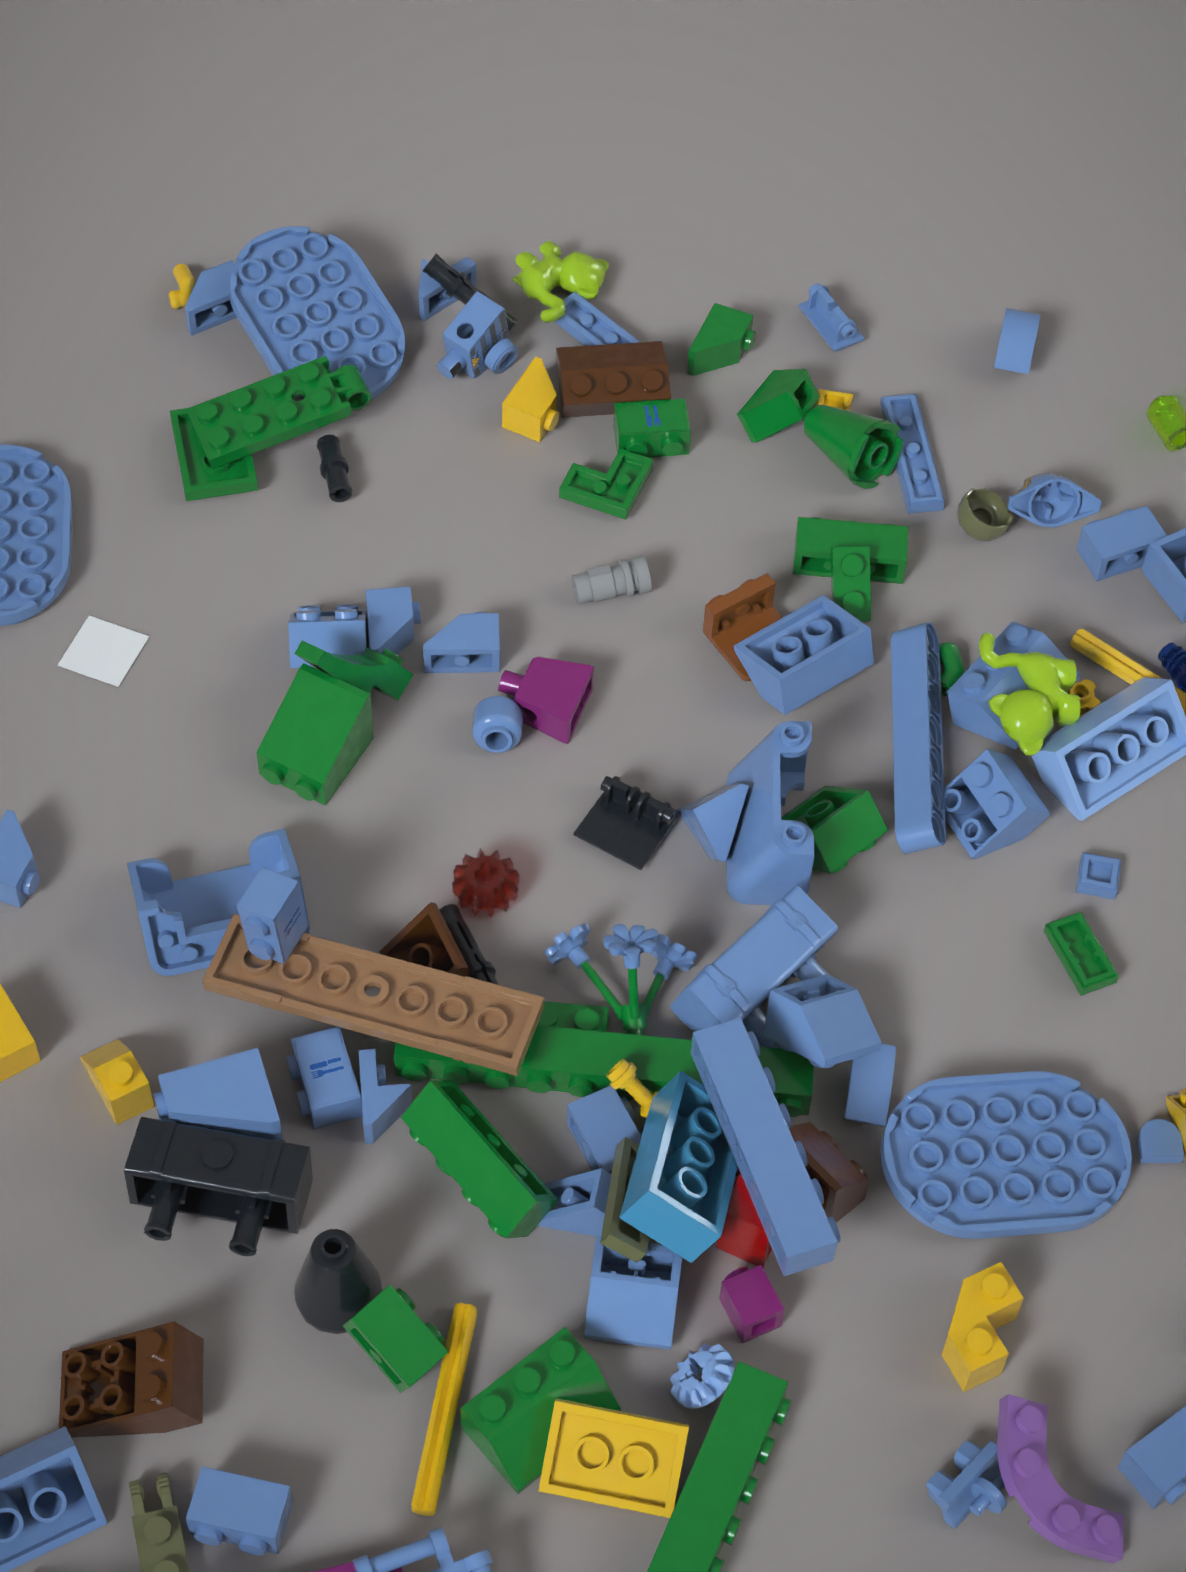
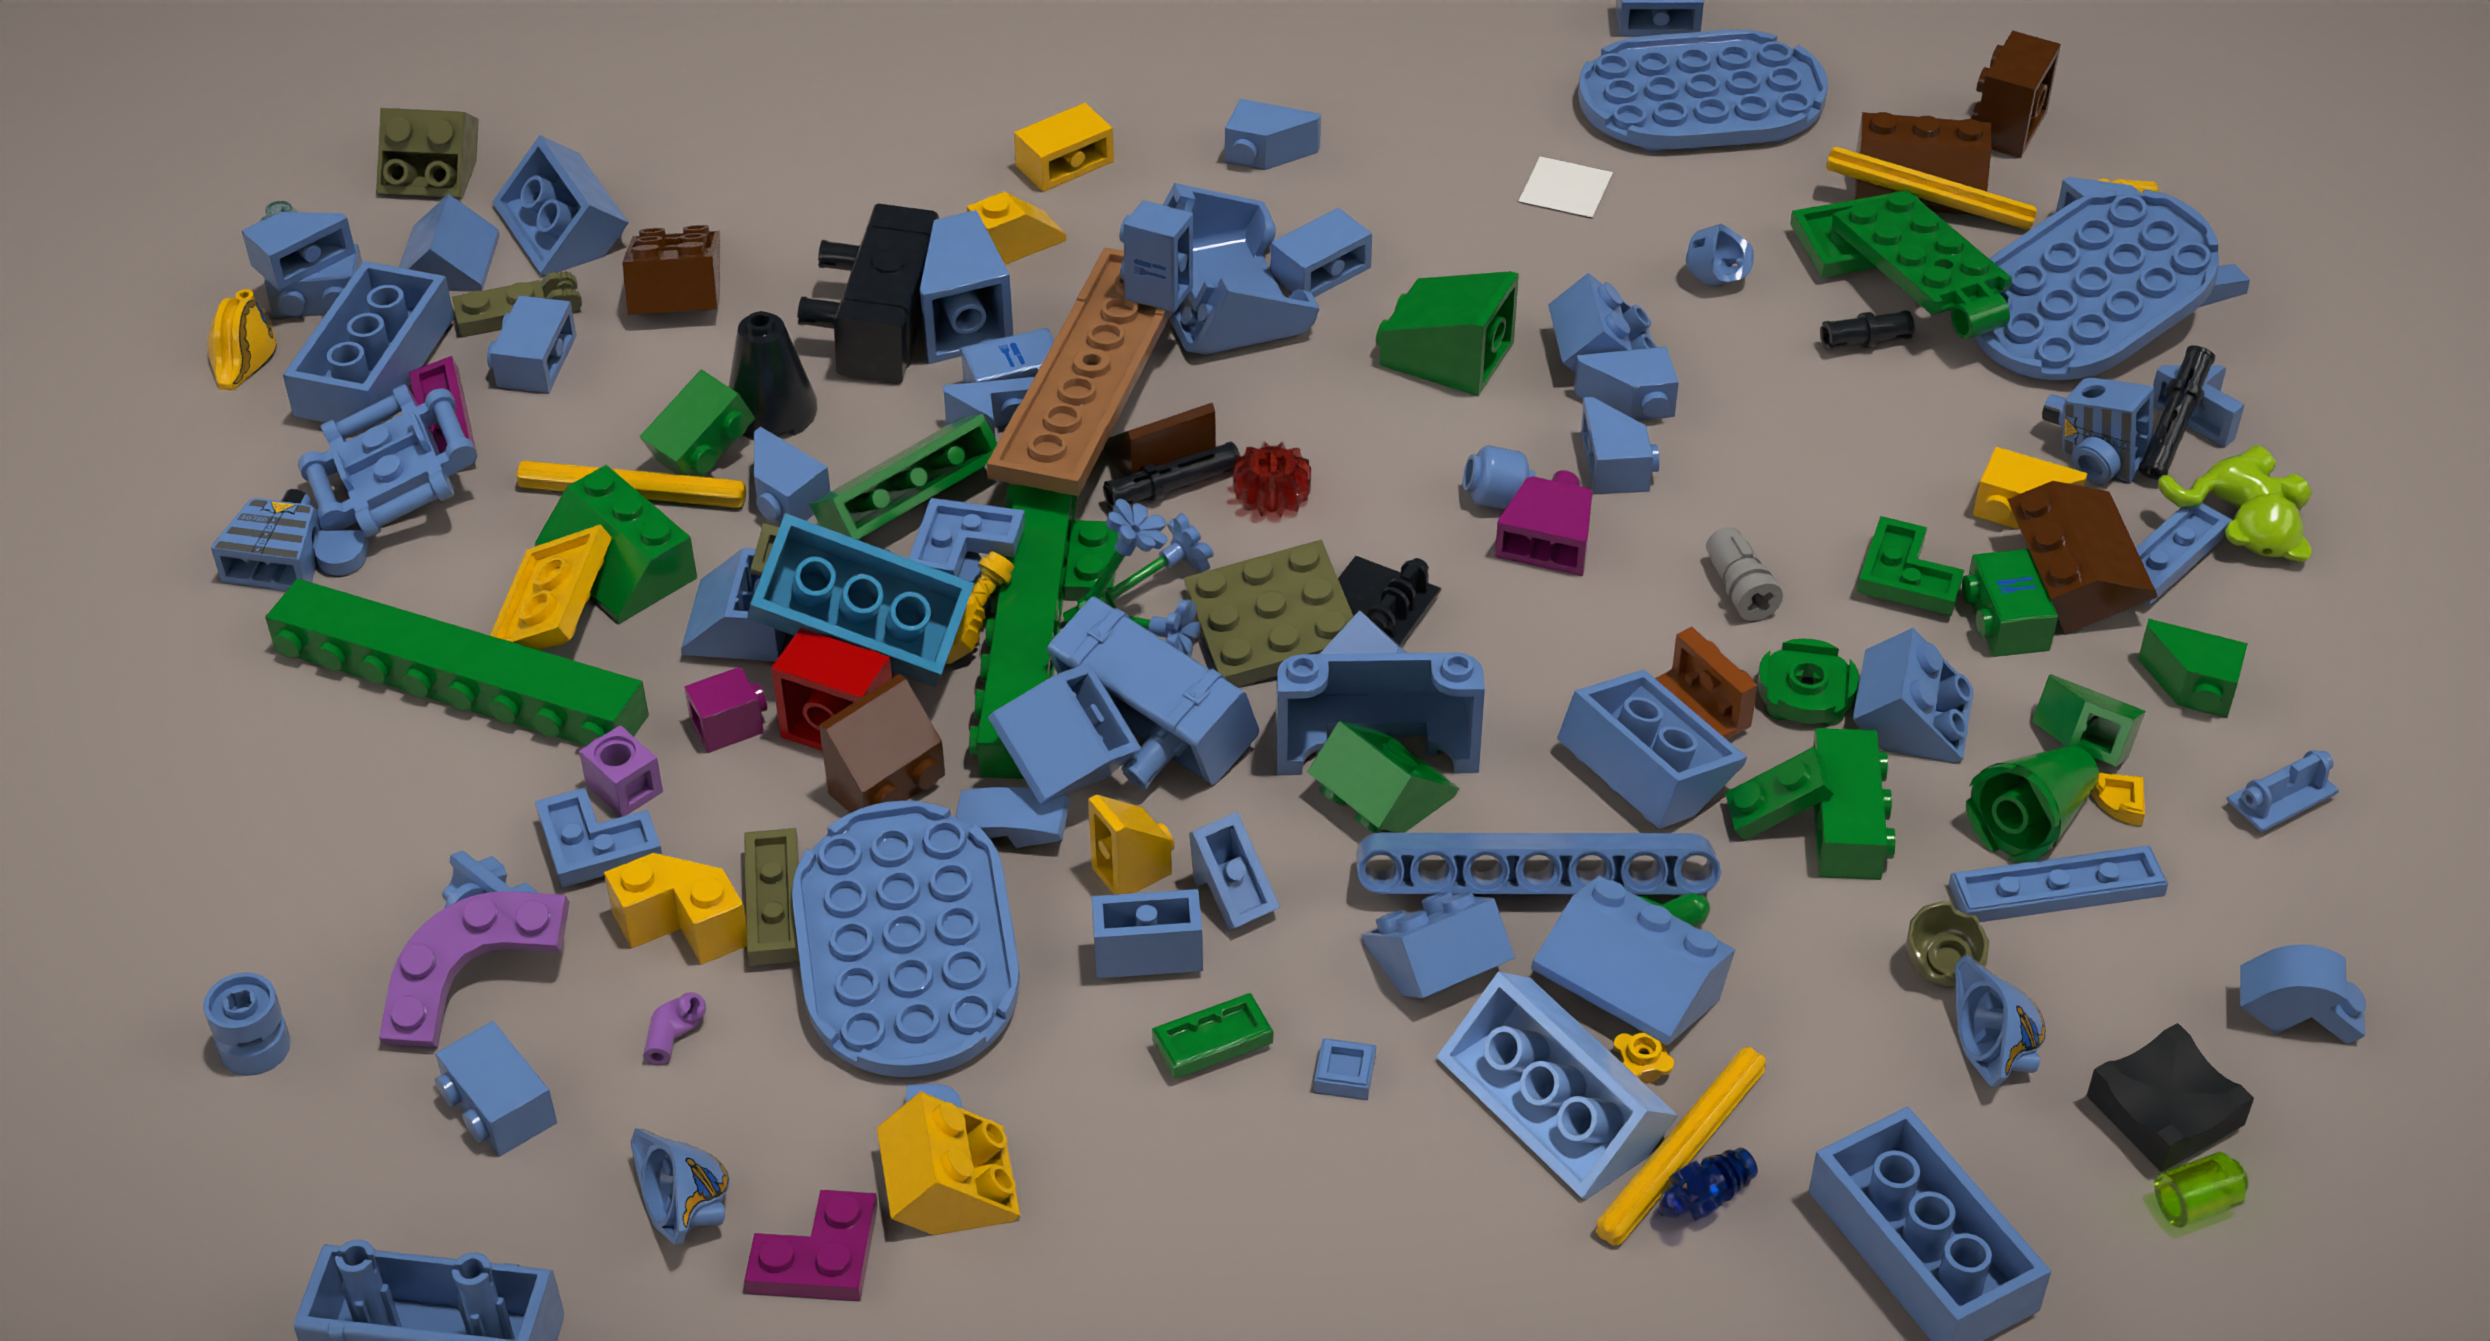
camera: 90 degrees right, 10 degrees down
green slope [294,640,414,701] -> none
light blue gear [669,1343,734,1409] -> none
medium blue brick [690,1018,840,1276] -> none
lime animal [979,632,1081,756] -> none
medium blue brick [1076,506,1167,581] -> none
none -> medium blue plate [535,788,662,888]
none -> medium lavender brick [579,725,663,817]
none -> medium lavender arm [643,992,706,1065]
none -> olive plate [744,828,800,966]
none -> medium blue slope [754,427,831,524]
none -> medium blue plate [908,498,1025,577]
none -> yellow slope [1088,795,1175,895]
none -> medium blue brick [1091,889,1203,978]
none -> olive plate [1183,539,1353,687]
none -> medium blue slope [1189,811,1280,930]
none -> medium blue brick [1270,208,1372,297]
none -> medium blue piece [1686,224,1754,287]
none -> green plate [1757,638,1859,726]
none -> yellow axle [1826,146,2037,230]
none -> medium blue slope [1853,628,1974,763]
none -> reddish brown slope [1855,112,1992,216]
none -> reddish brown brick [1971,30,2061,158]
none -> black brick [2086,1023,2254,1173]

